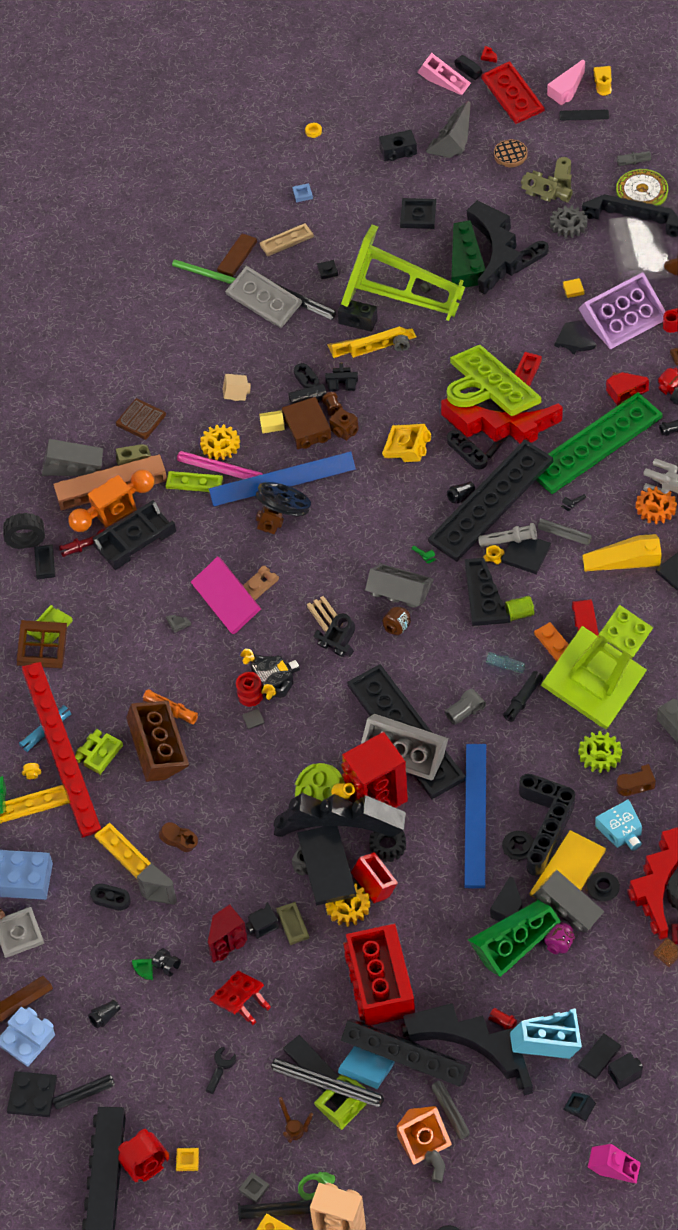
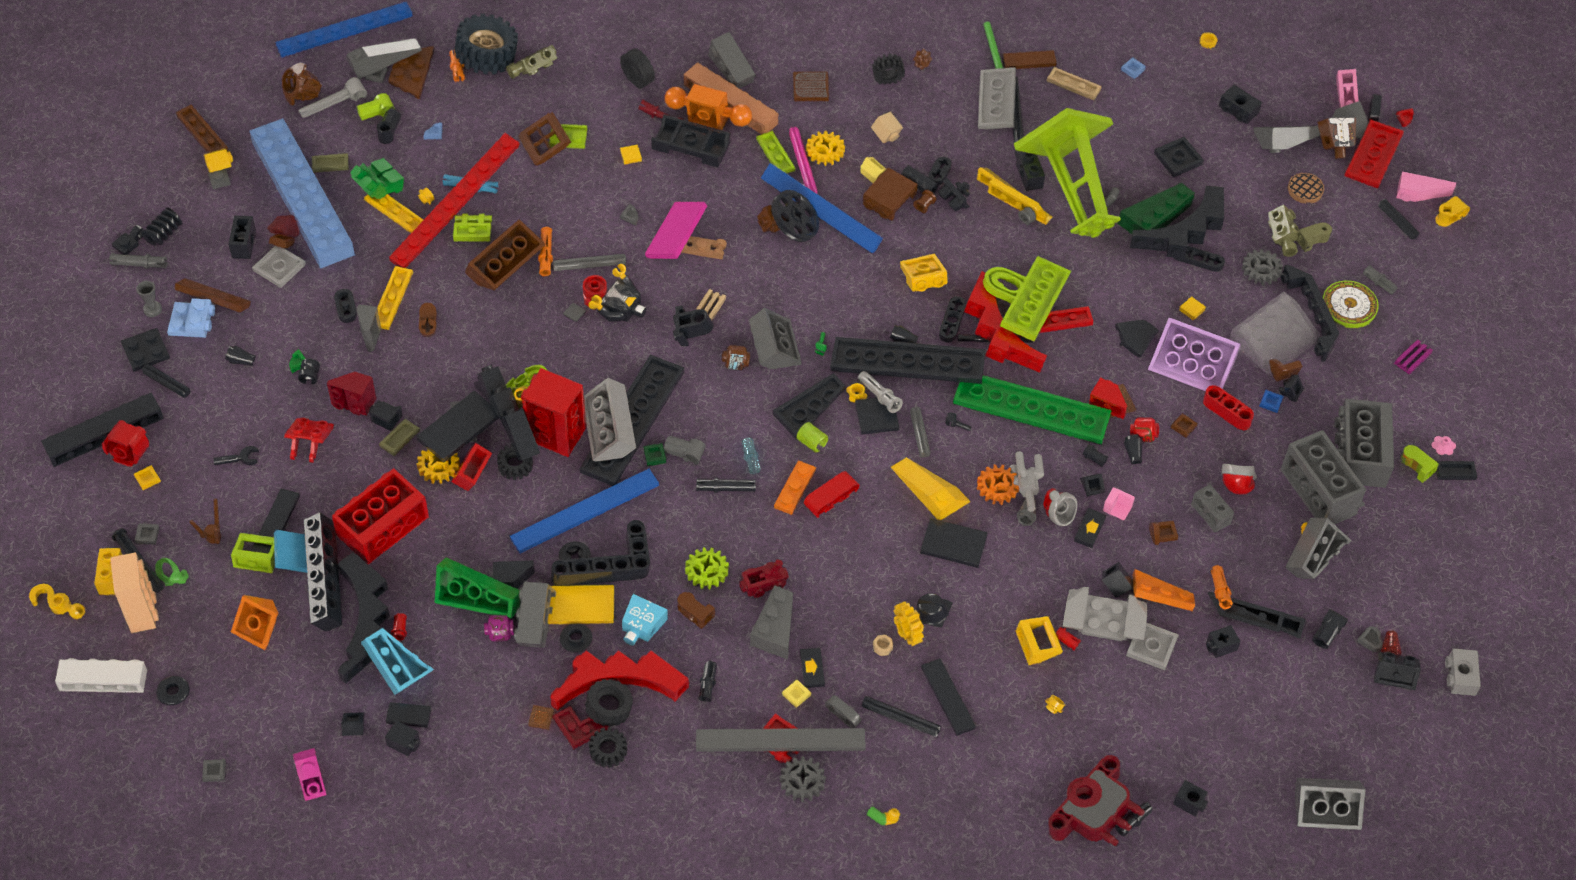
camera: 50 degrees right, 0 degrees up
black tile [34,544,56,580] -> none
olive leg [116,444,151,466] -> none
black axle [271,1058,384,1107] -> none
reddish brown brick [329,408,359,441] -> none
dark grey arm [425,1150,445,1183] -> none
dark grey axle [432,1080,470,1139] -> none
lime piece [541,605,653,729] -> none
none -> dark grey axle [553,254,626,271]
none -> yellow tile [620,145,642,165]
none -> dark green plate [643,443,666,467]
none -> dark red brick [739,559,789,598]
none -> black tyre [872,54,905,85]
none -> reddish brown plant [913,49,932,69]
none -> torso [1318,118,1356,159]
none -> dark grey slope [1332,101,1369,140]

